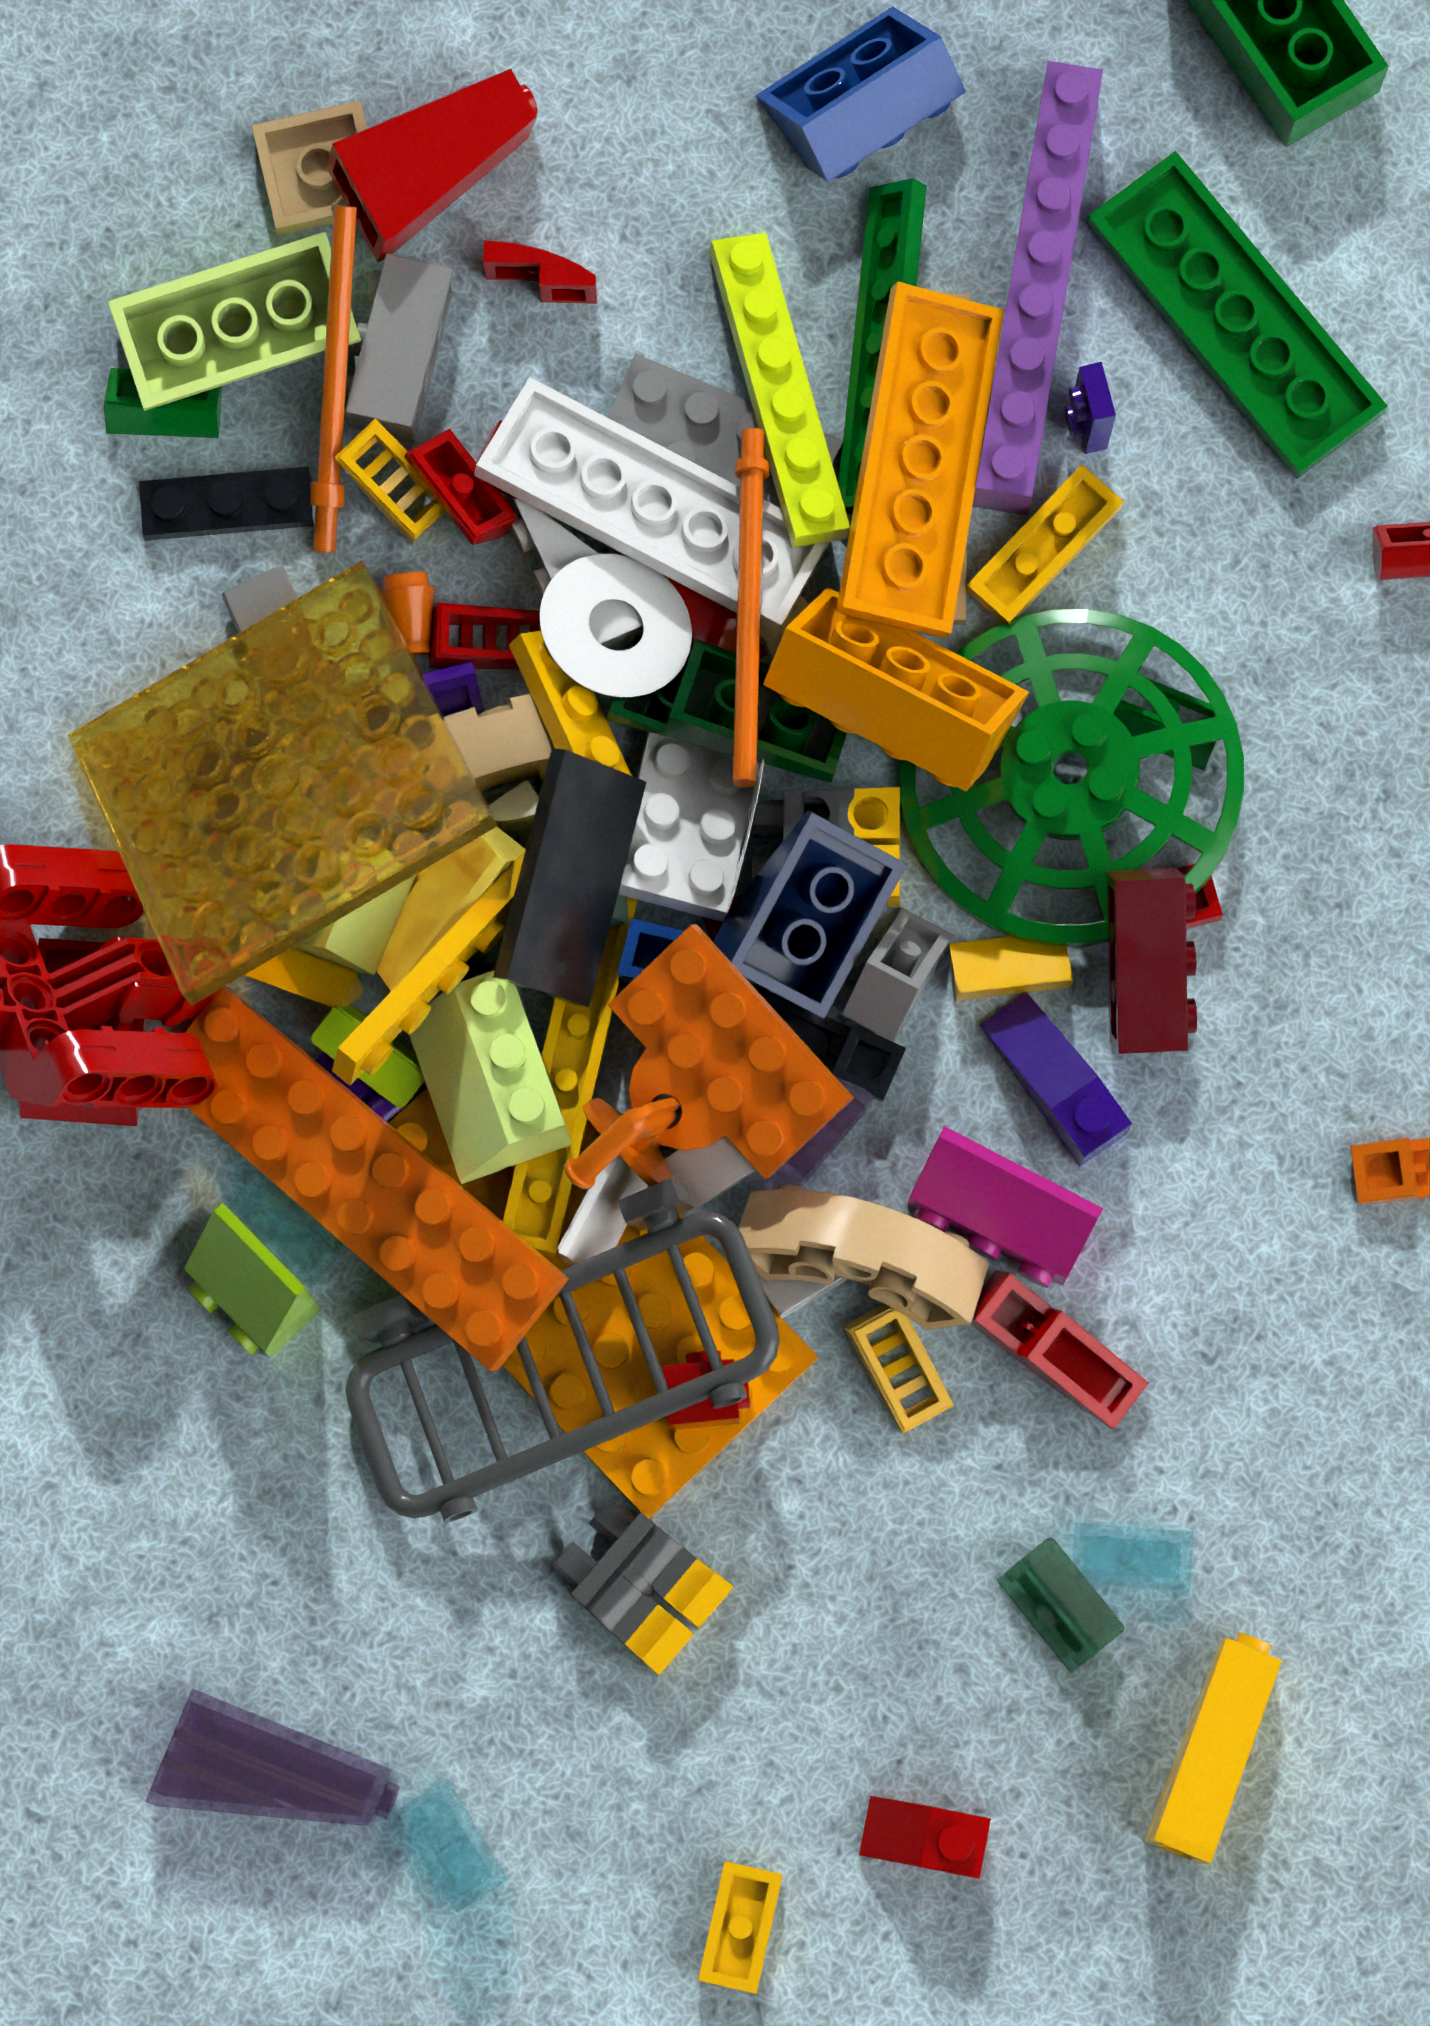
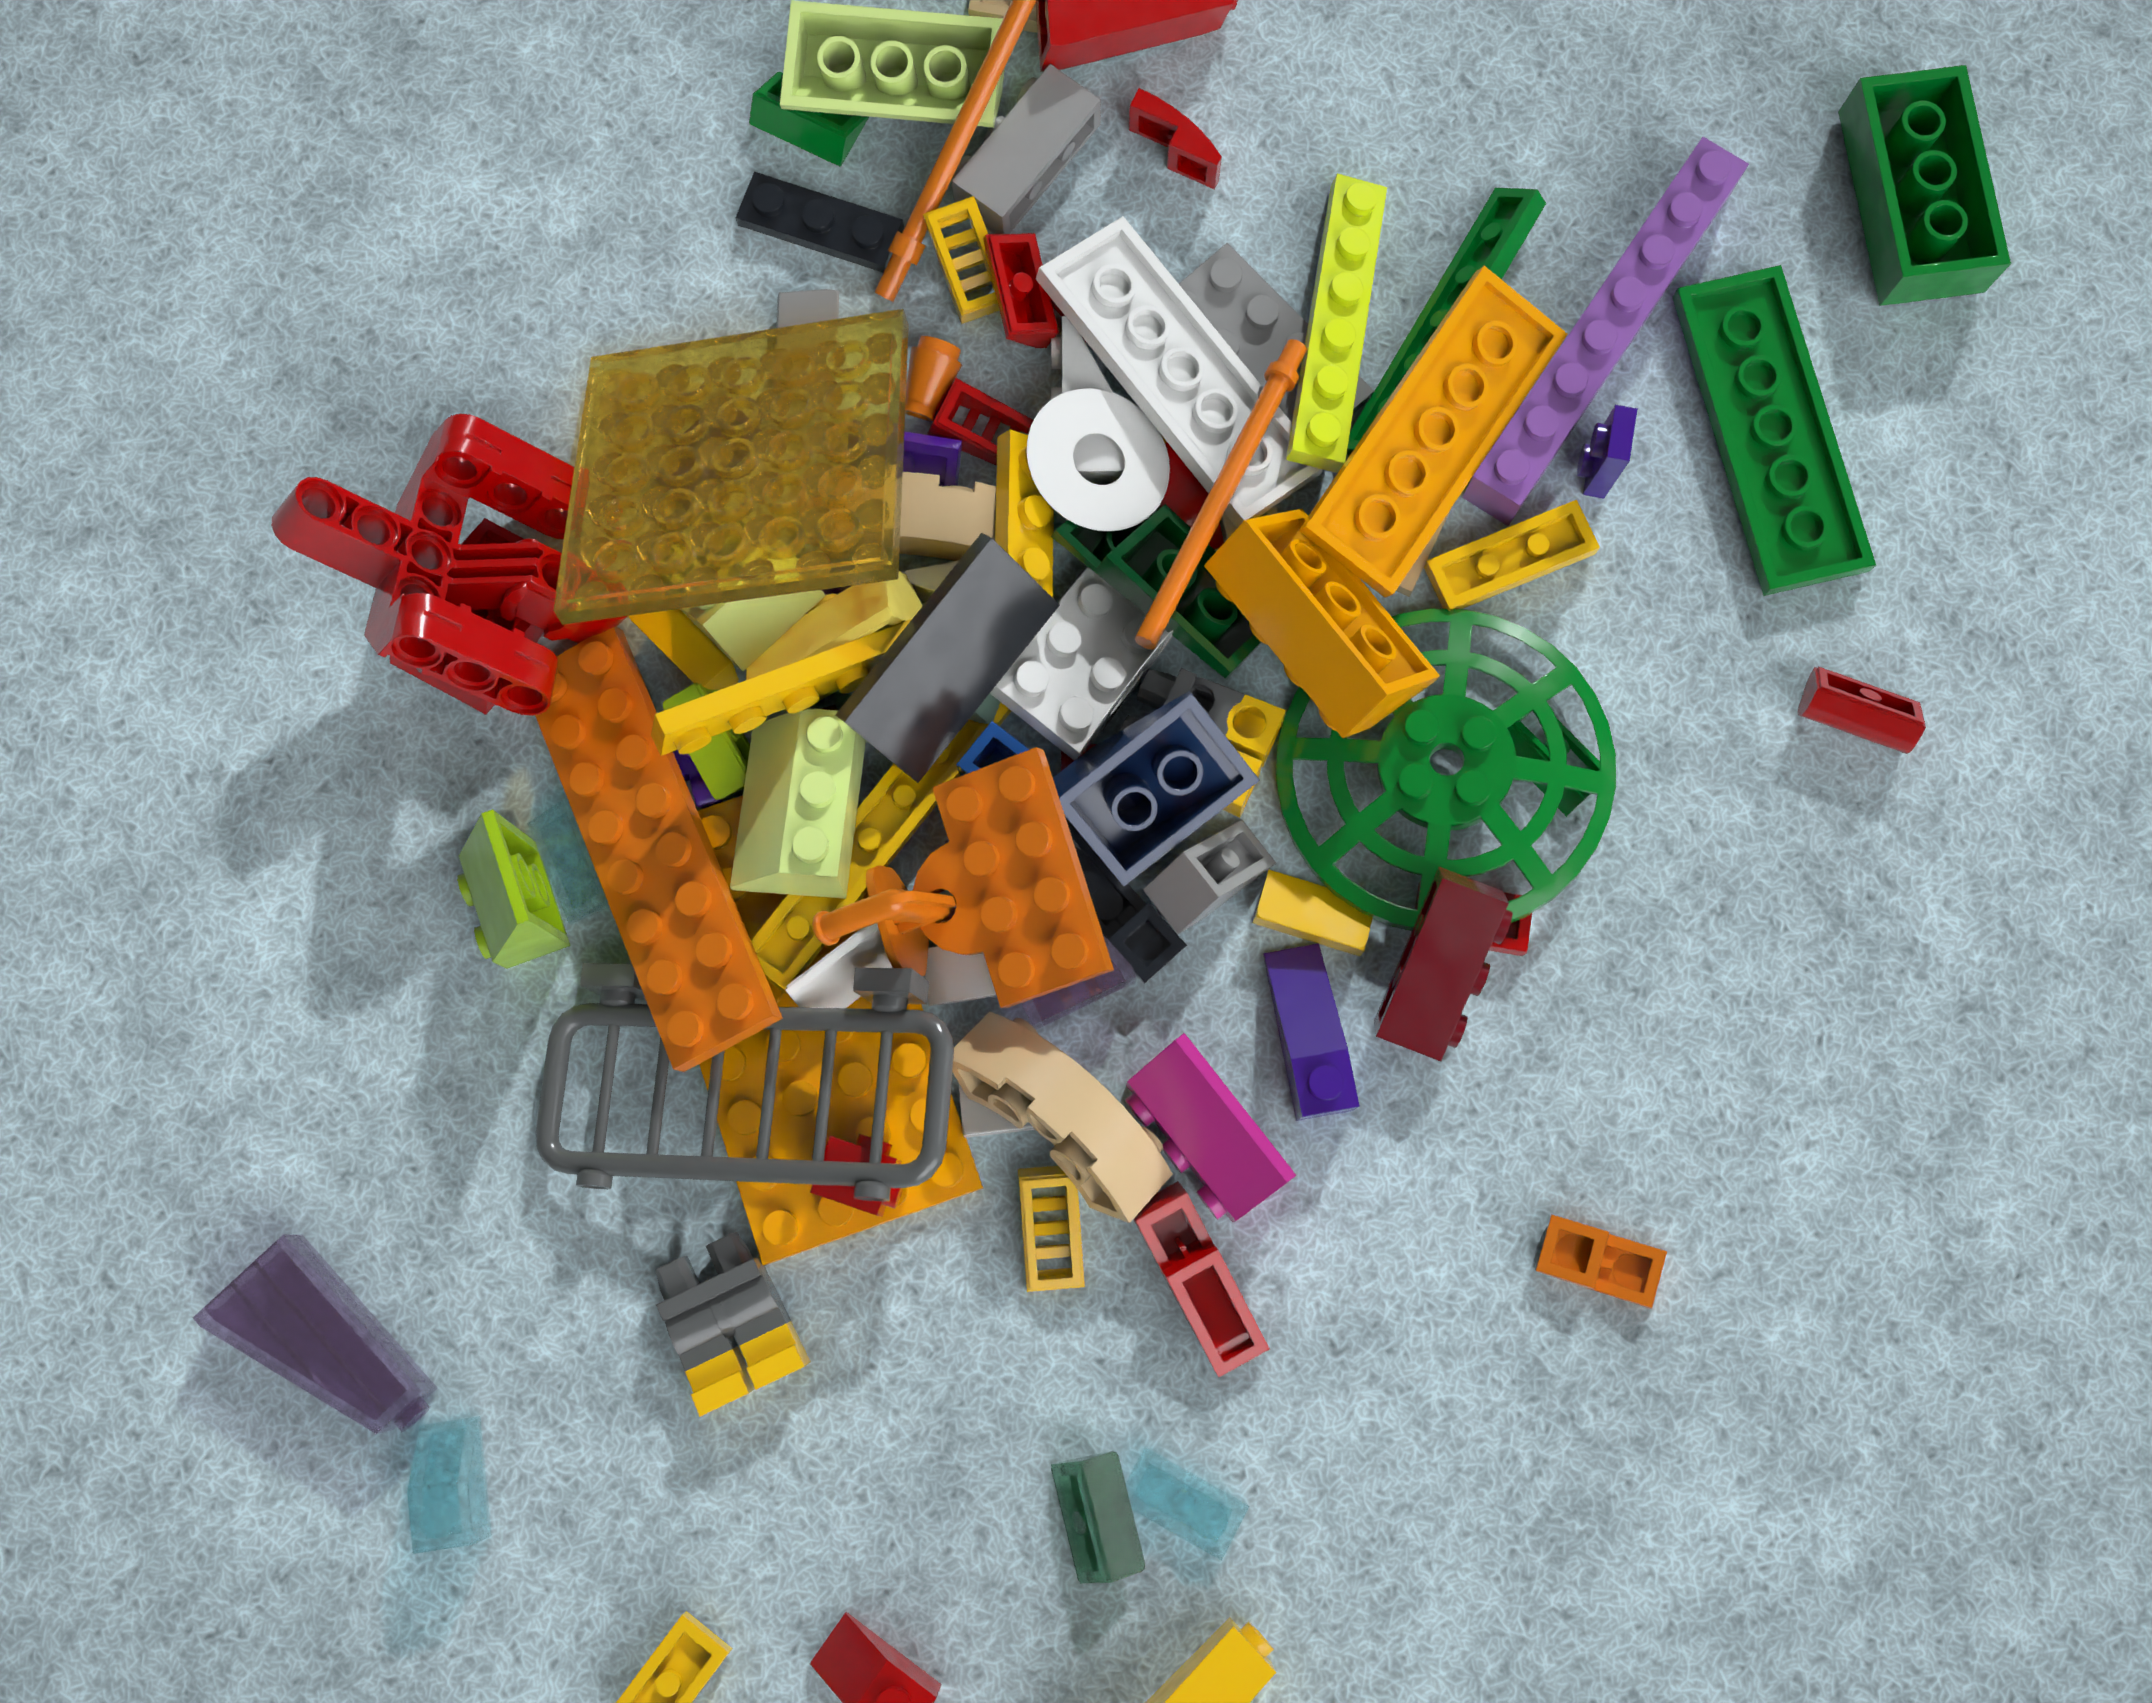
camera: 25 degrees right, 0 degrees up
blue slope [756,6,966,182] -> none

